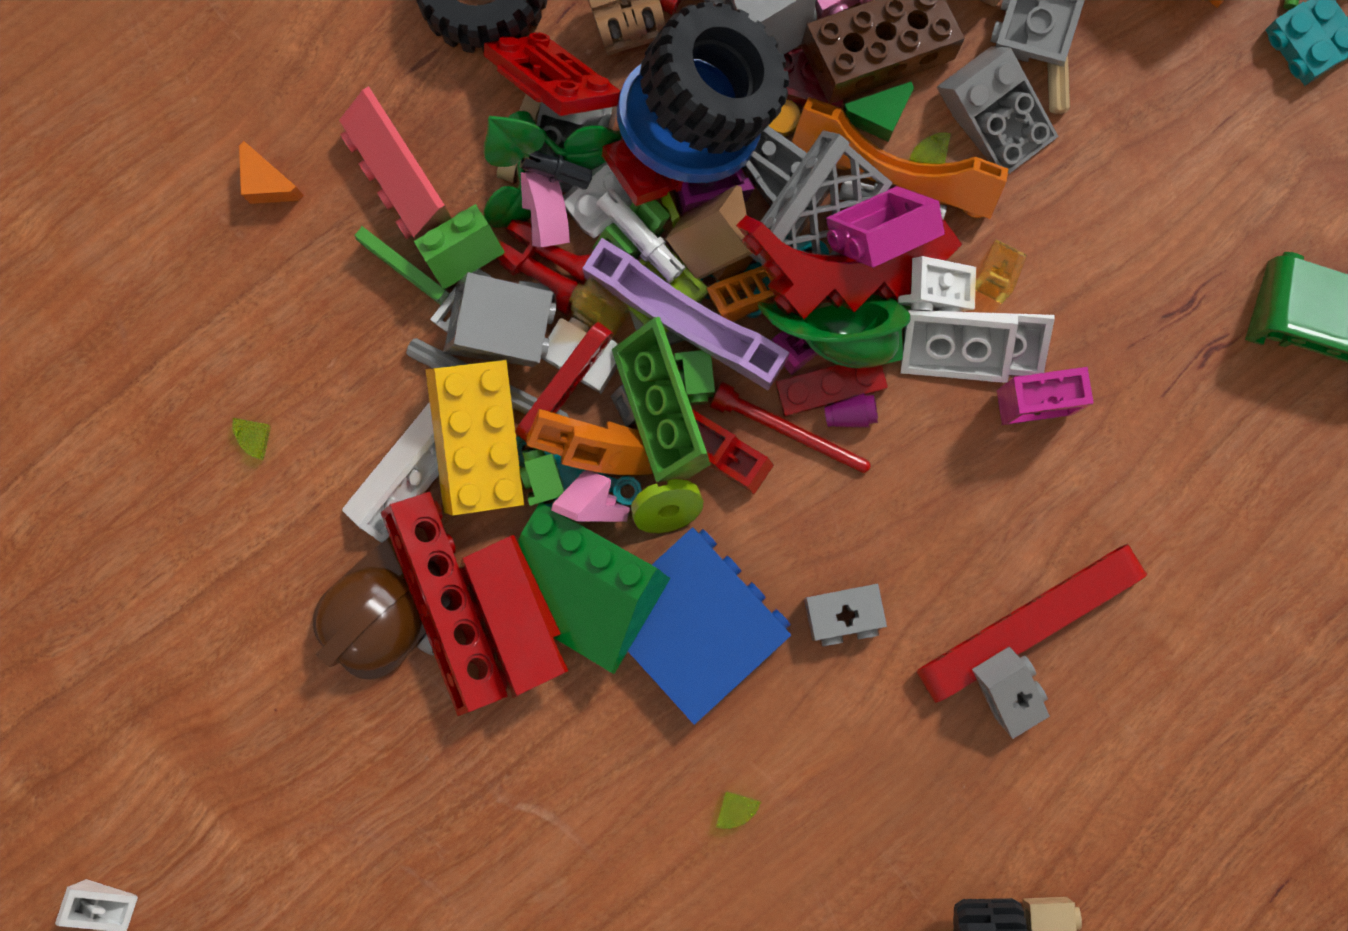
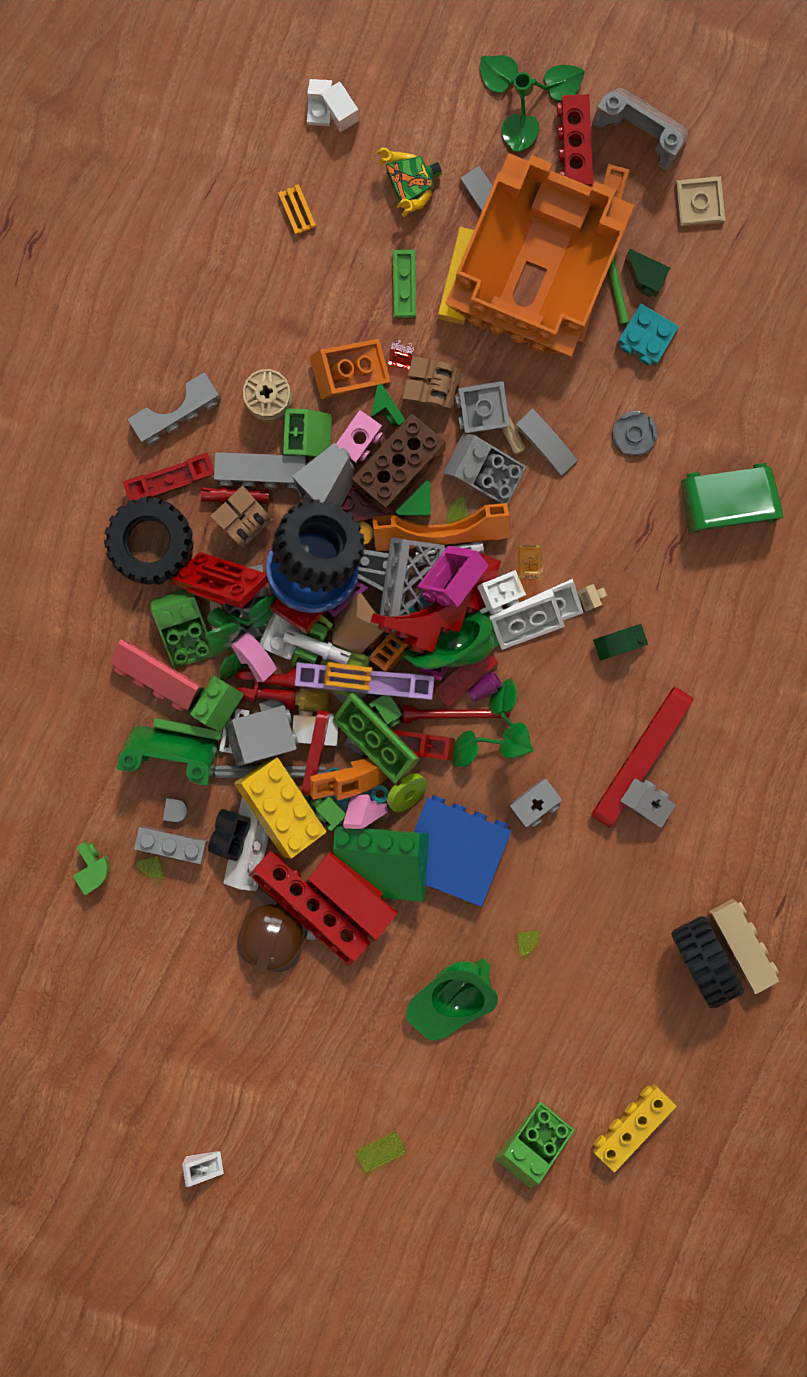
camera: 25 degrees left, 5 degrees up
orange slope [239,141,304,204] -> none
black axle [520,151,592,190] -> none
dark pink window [996,367,1094,425] -> none
none -> bright green brick [73,841,111,895]
none -> green windscreen [116,726,219,785]
none -> light grey arch [134,826,208,864]
none -> bright green slope [150,589,214,669]
none -> light grey tile [163,798,188,822]
none -> black brick [208,809,251,861]
none -> light orange tile [324,662,372,691]
none -> green piece [406,958,498,1041]
none -> green plant [452,678,534,767]
none -> light grey slope [515,408,577,476]
none -> tan tile [577,584,607,612]
none -> dark green brick [593,624,648,661]
none -> flat silver tile [612,411,657,456]

